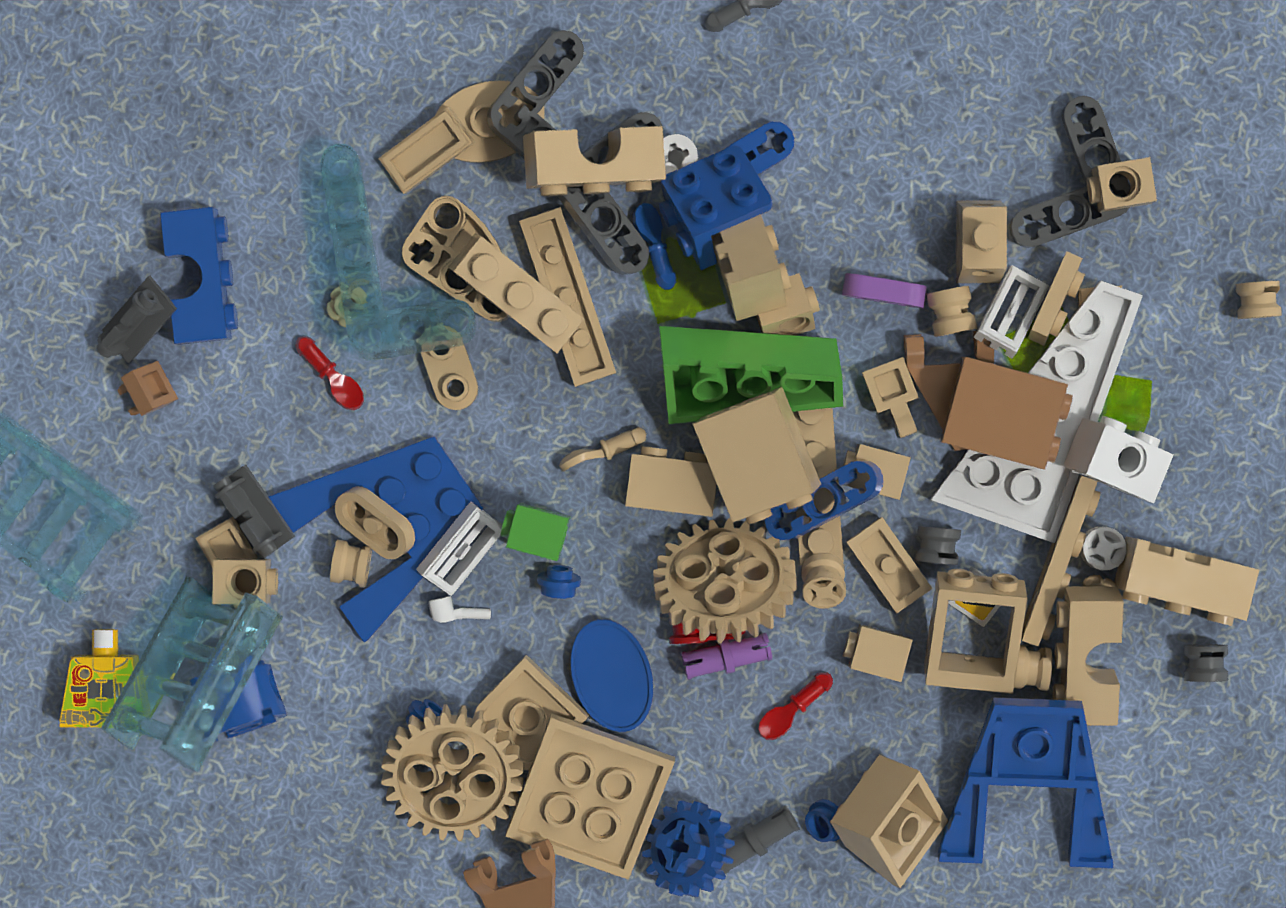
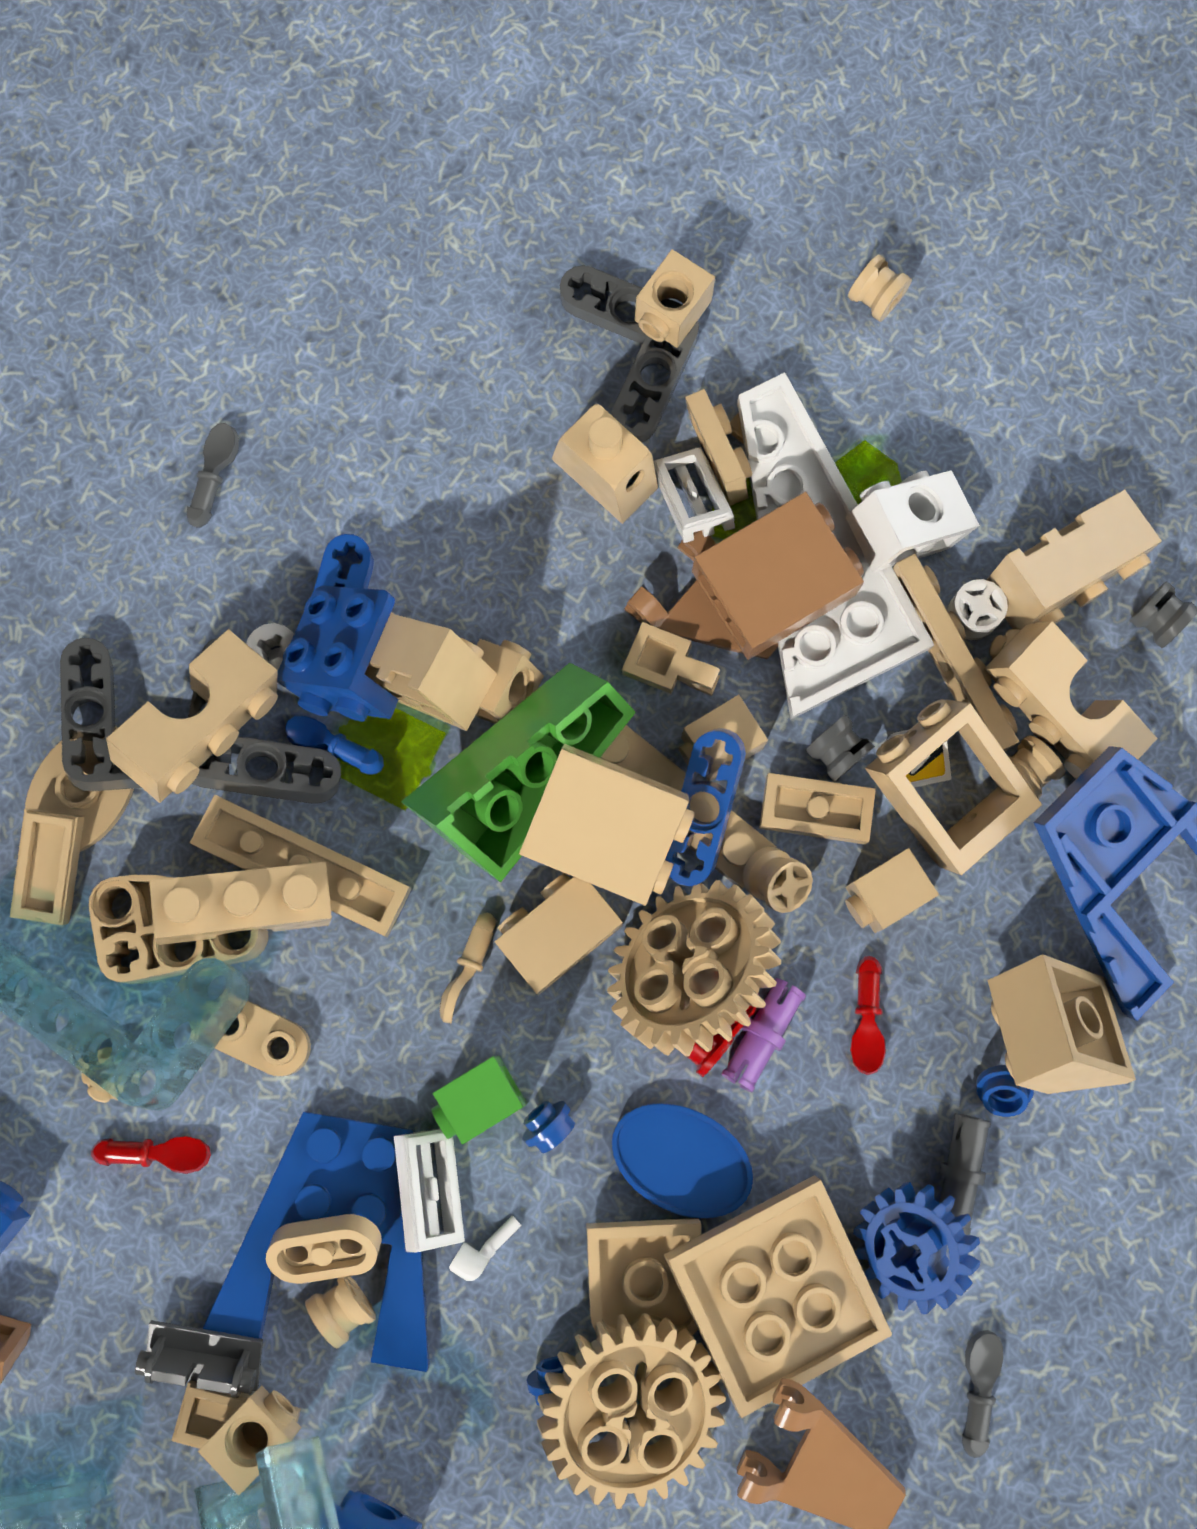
camera: 50 degrees left, 10 degrees down
medium lavender beam [842,273,927,308] -> none
tan wheel [926,286,977,337] -> none

